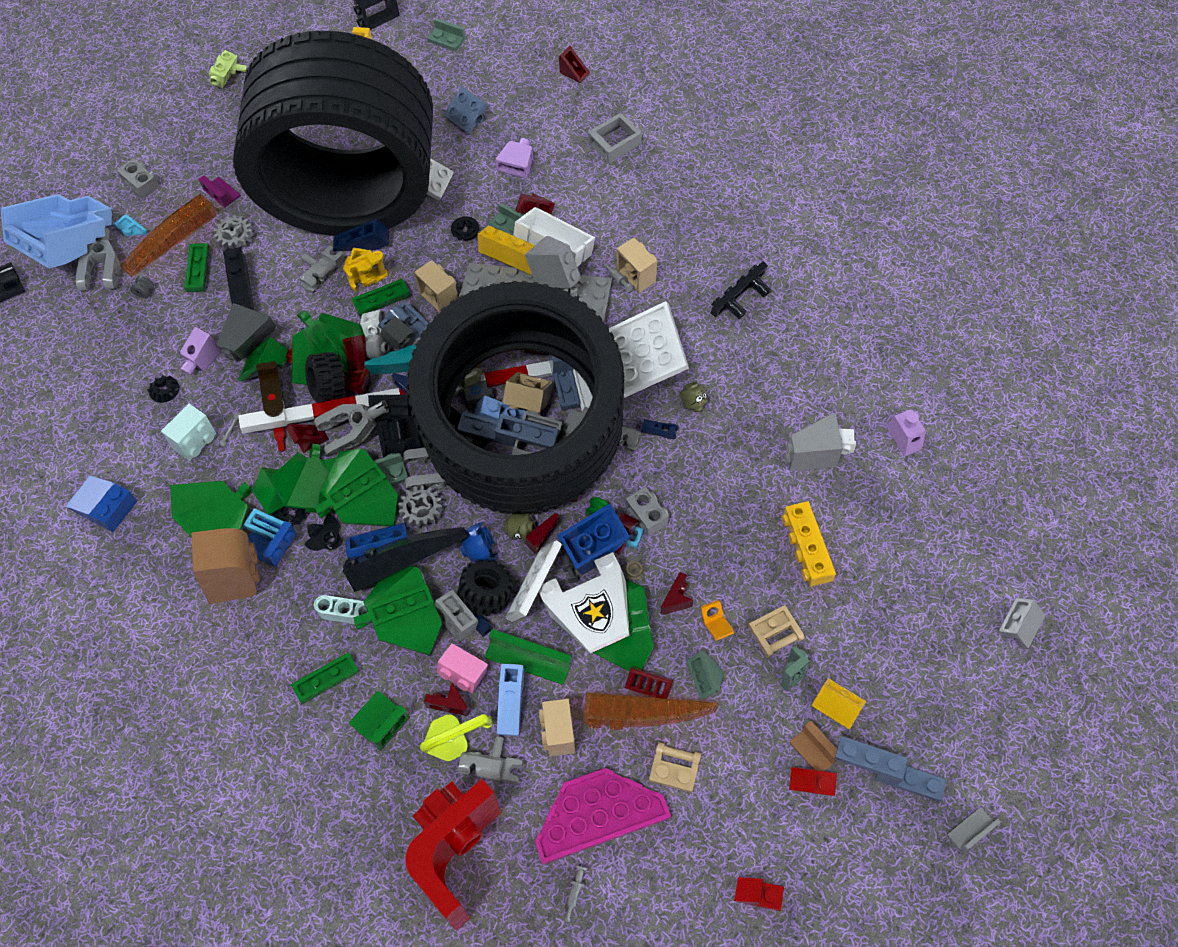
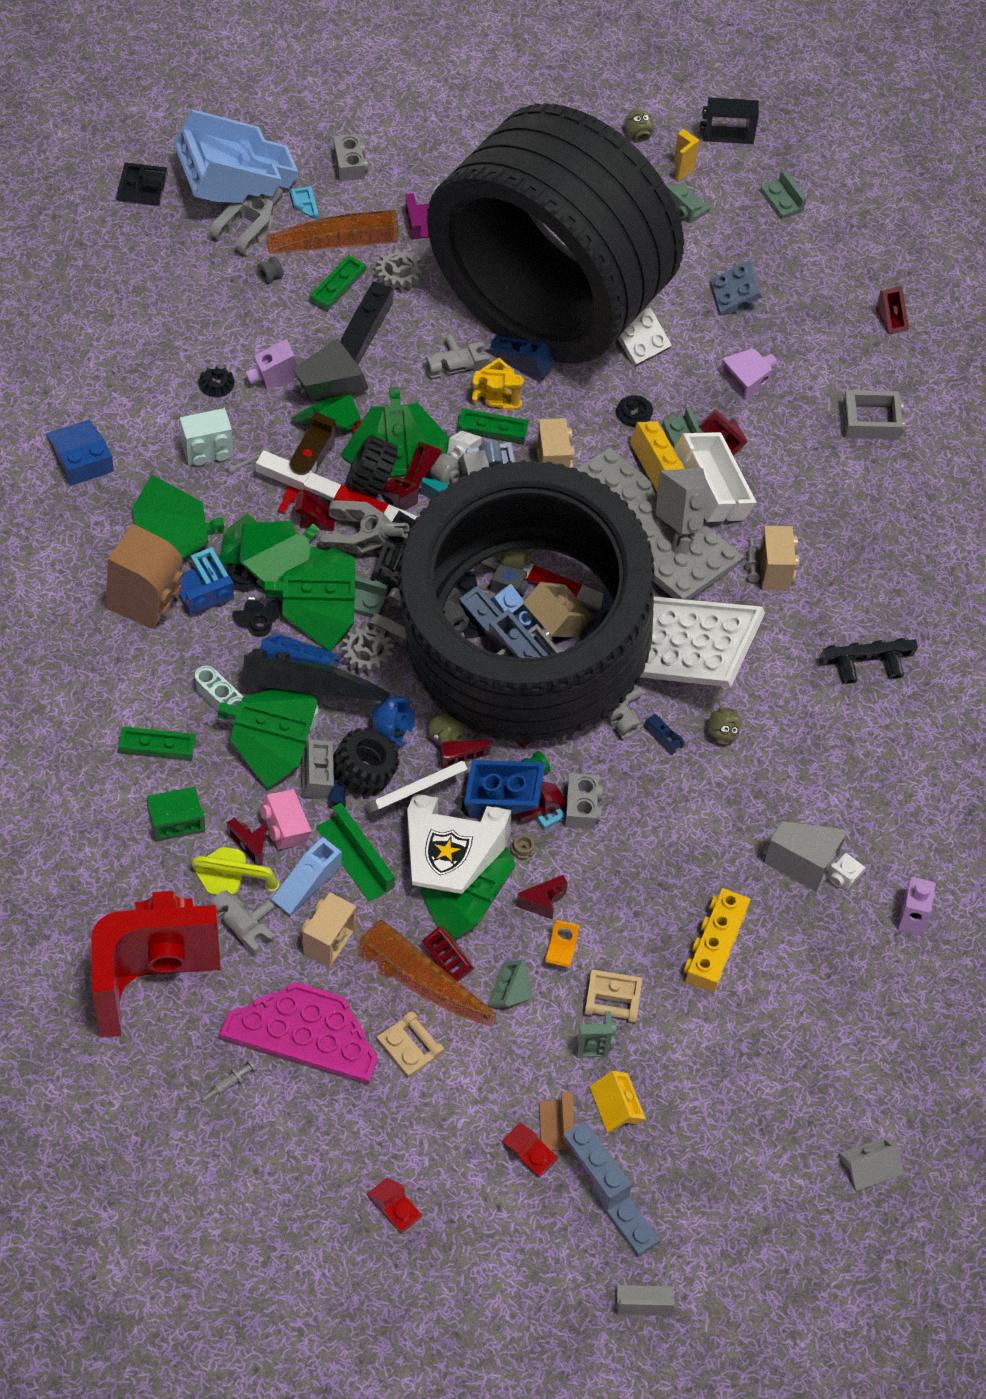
camera: 30 degrees right, 5 degrees down
yellowish green brick [209,50,246,89] -> none

